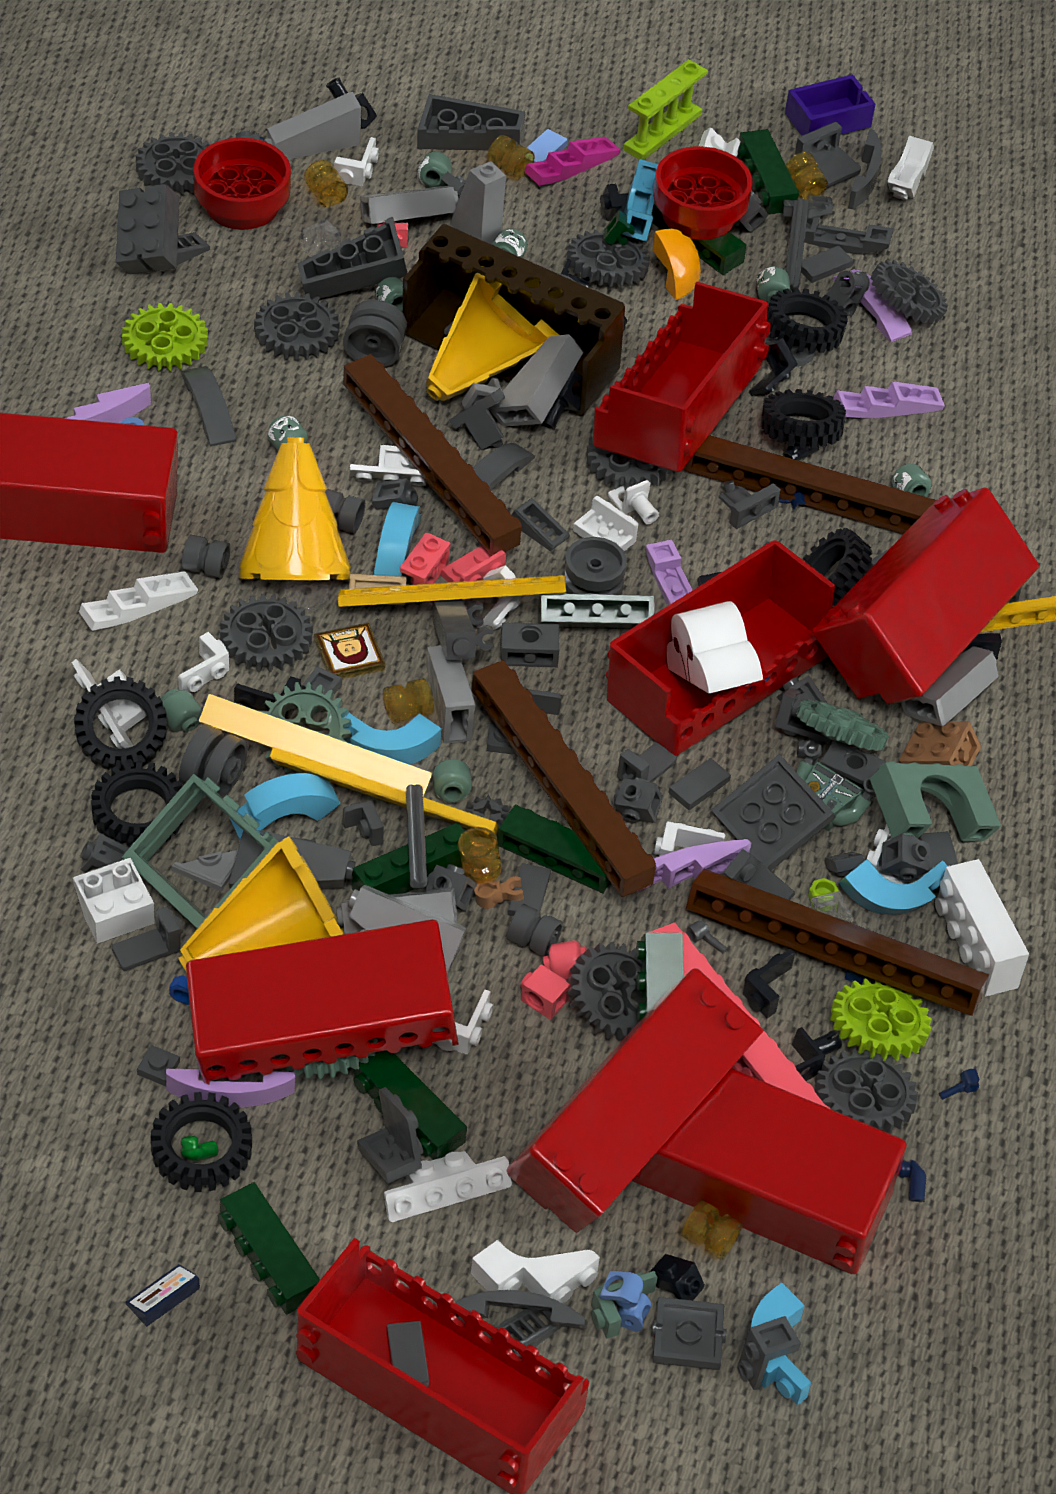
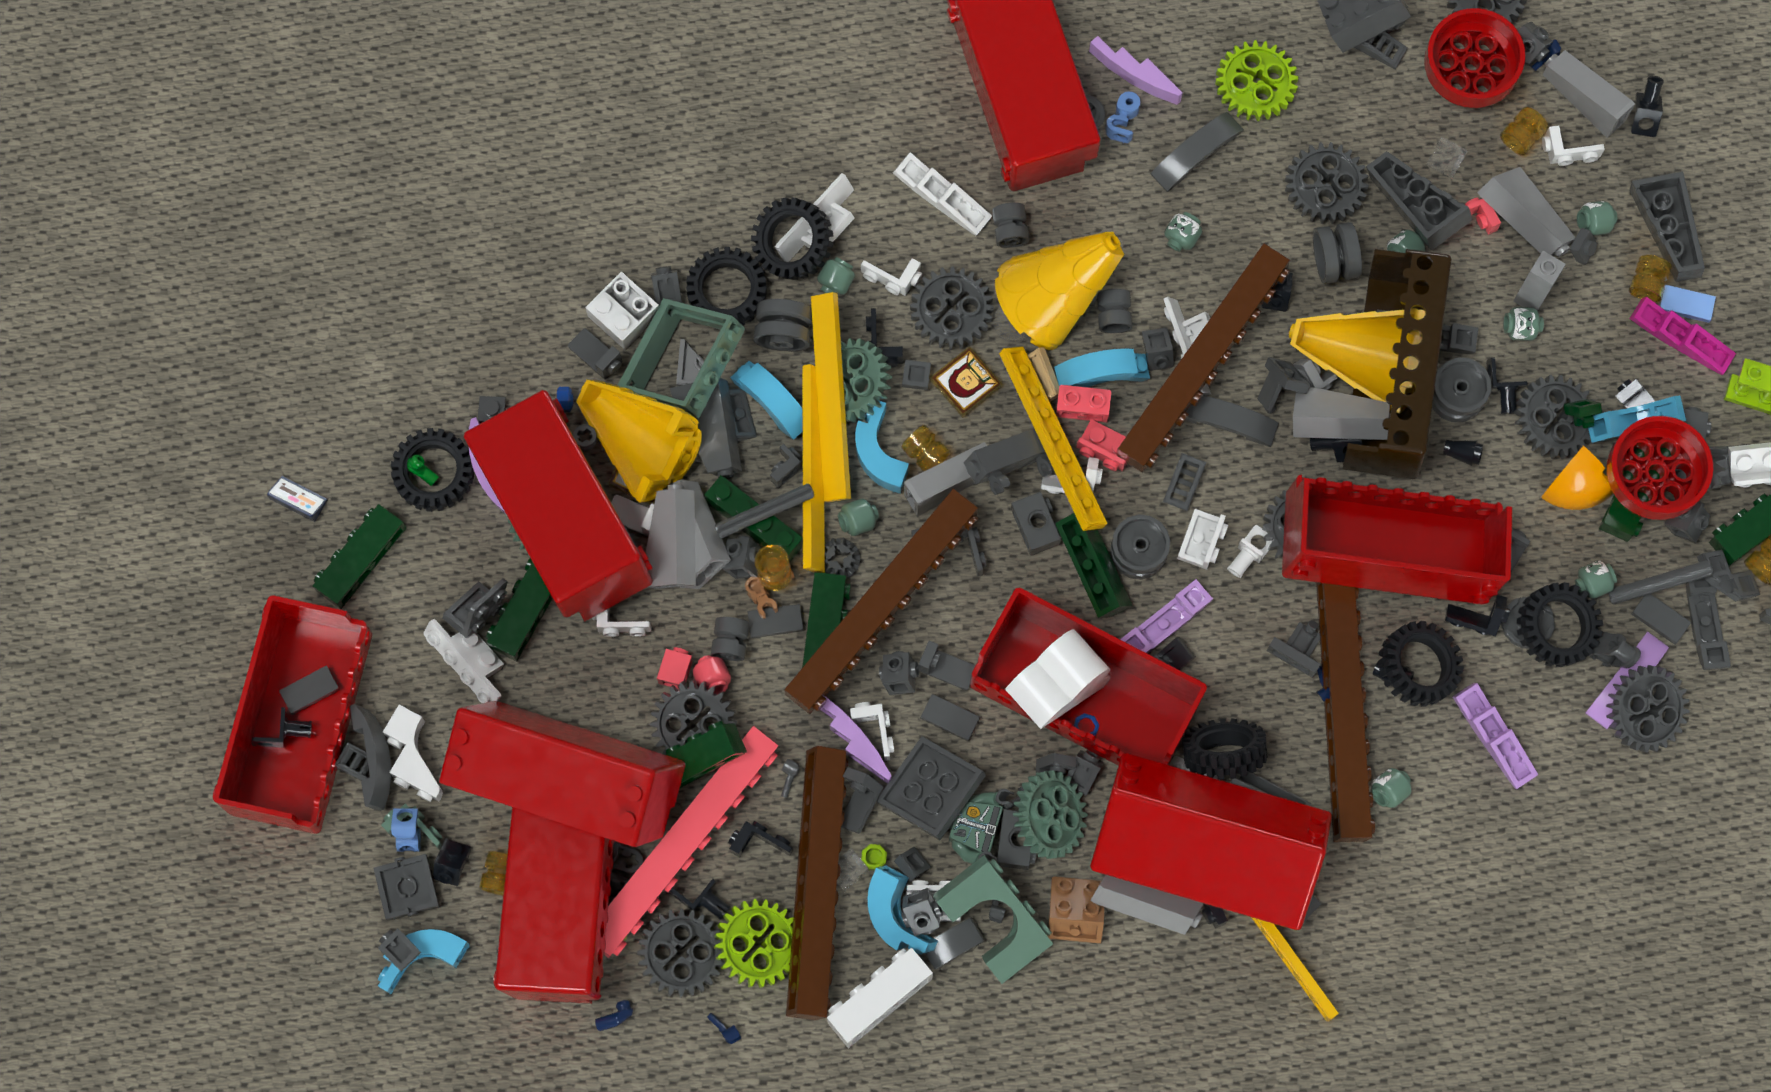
camera: 75 degrees right, 25 degrees up
none -> black bracket [252,707,312,748]

